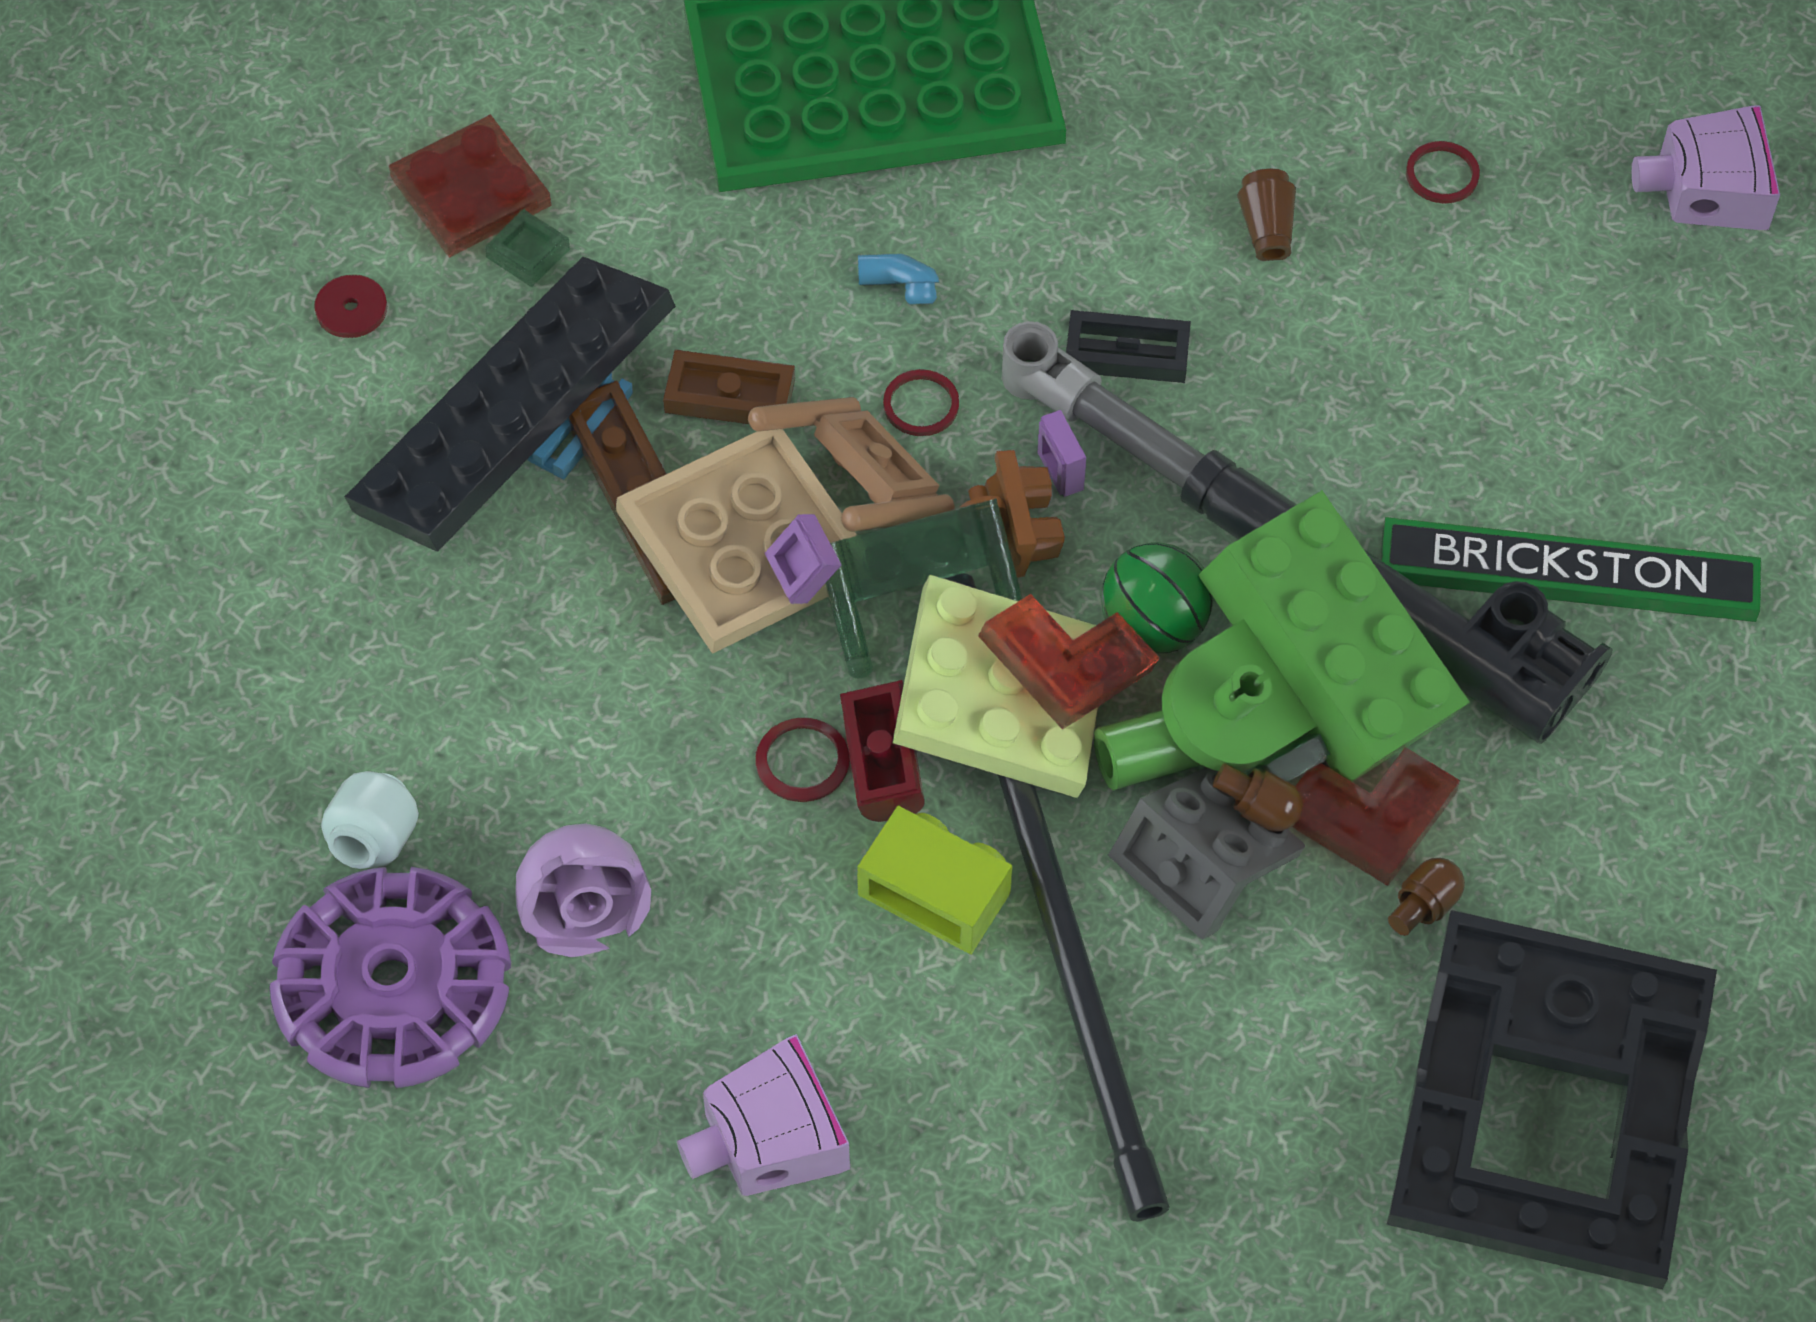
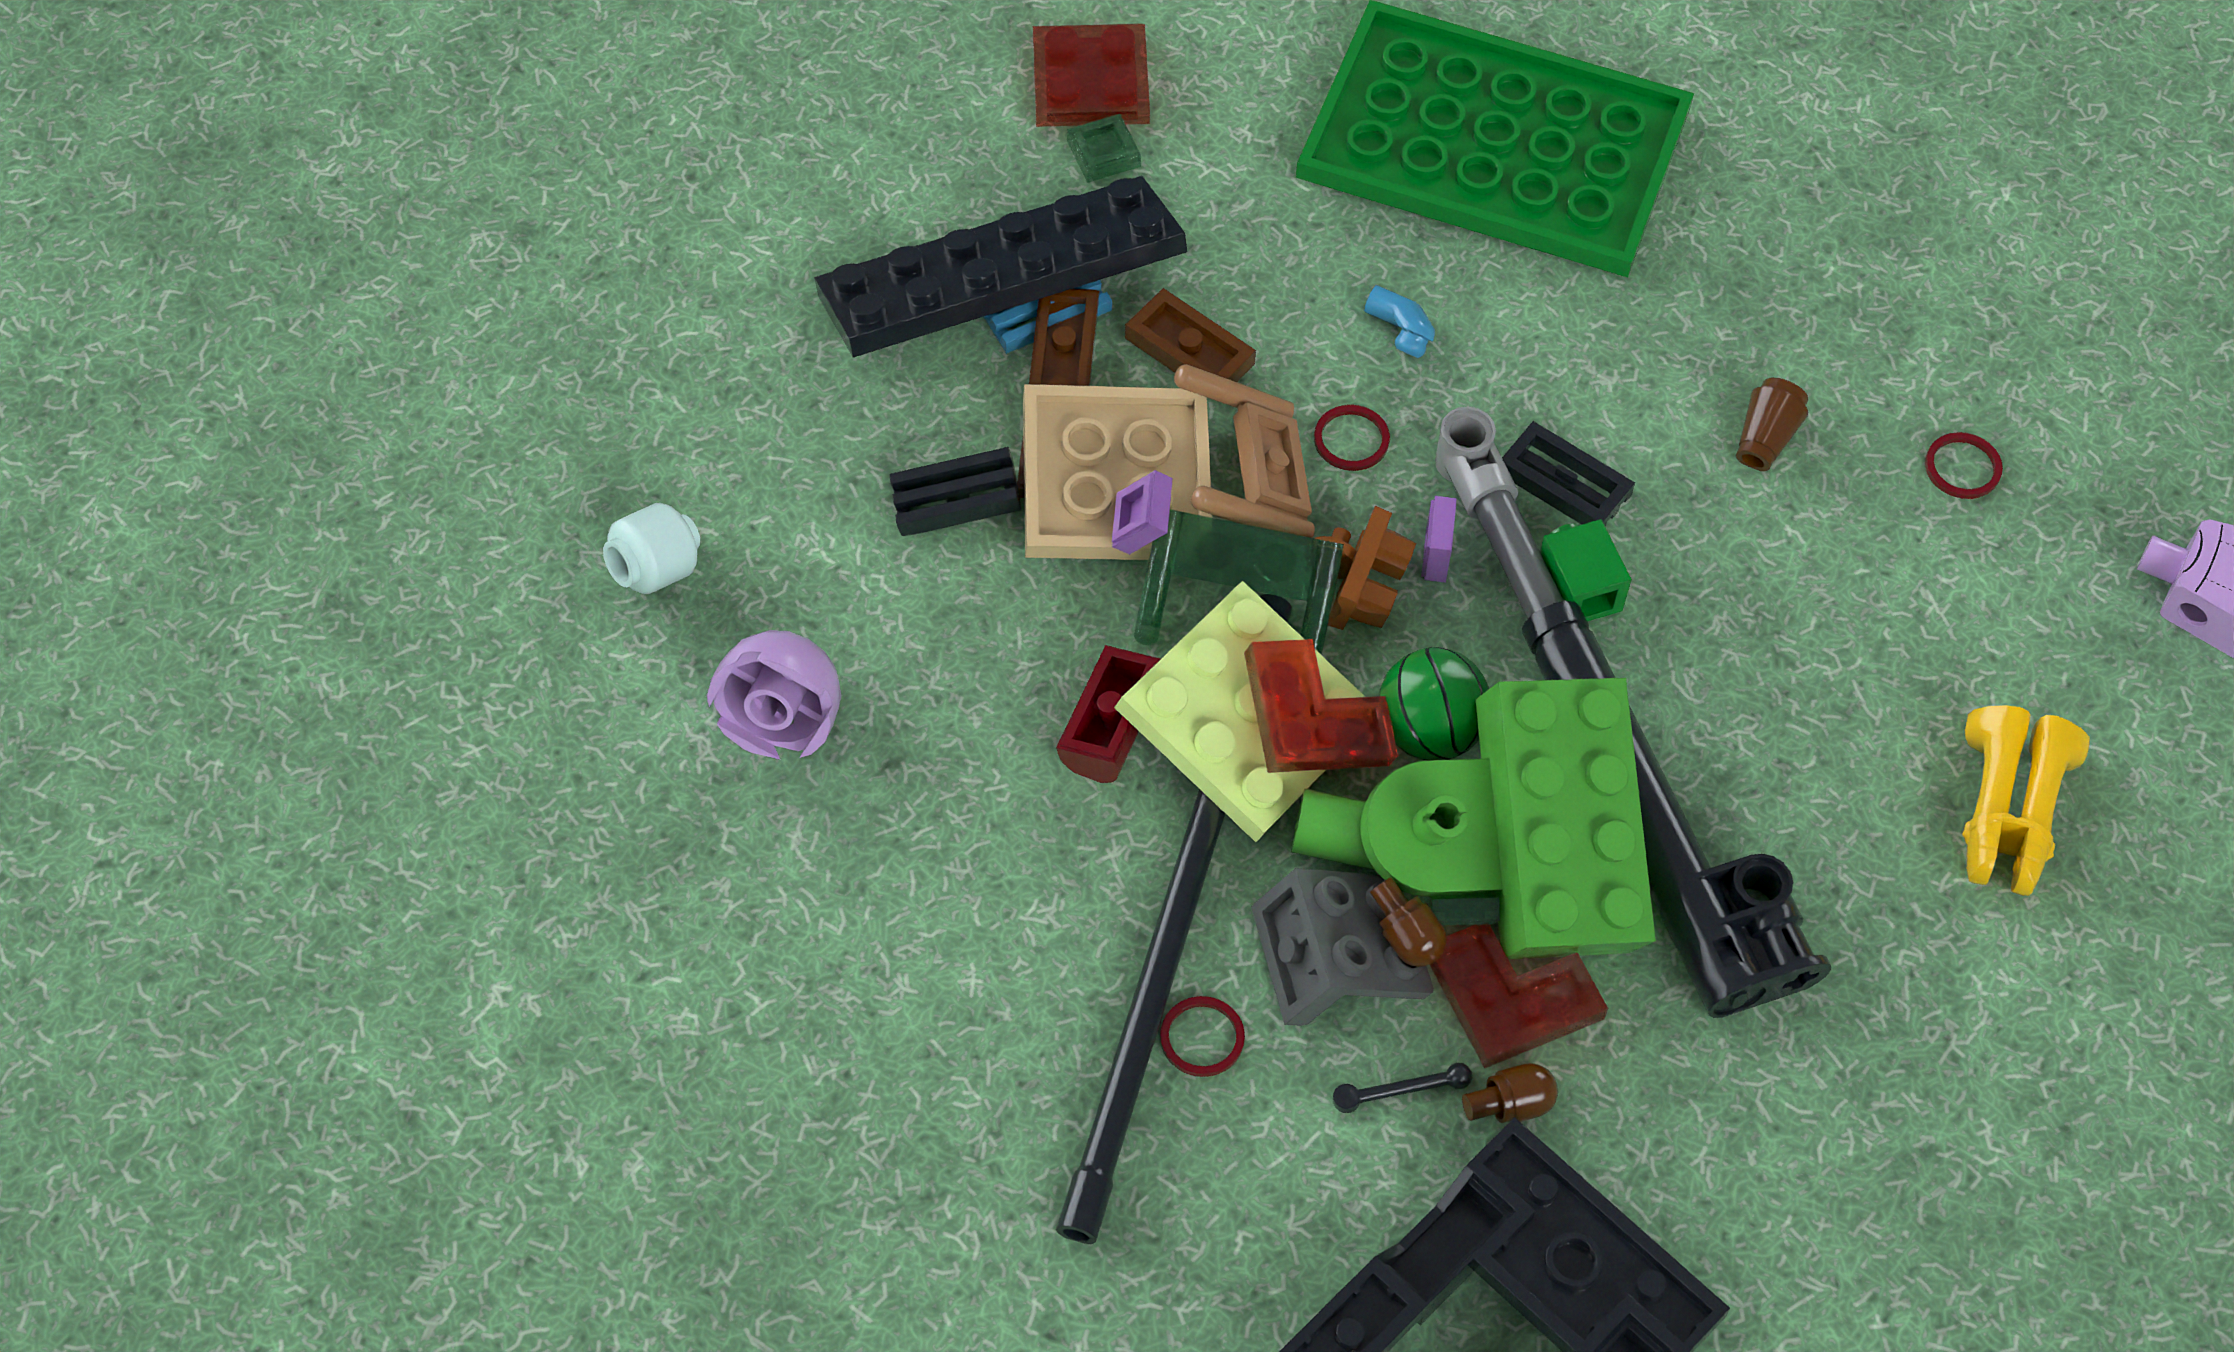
camera: 30 degrees right, 0 degrees up
medium lavender plate [269,867,511,1088] -> none
dark red wheel [314,275,388,338] -> none
lavender torso [677,1034,850,1196] -> none
dark red piece [756,718,850,802] -> none
lime brick [857,806,1012,955] -> none
tile [1380,517,1761,622] -> none
none -> black tile [889,447,1022,536]
none -> dark red piece [1160,996,1245,1077]
none -> black hinge [1333,1062,1473,1113]
none -> green brick [1540,519,1632,622]
none -> yellow piece [1962,705,2090,896]

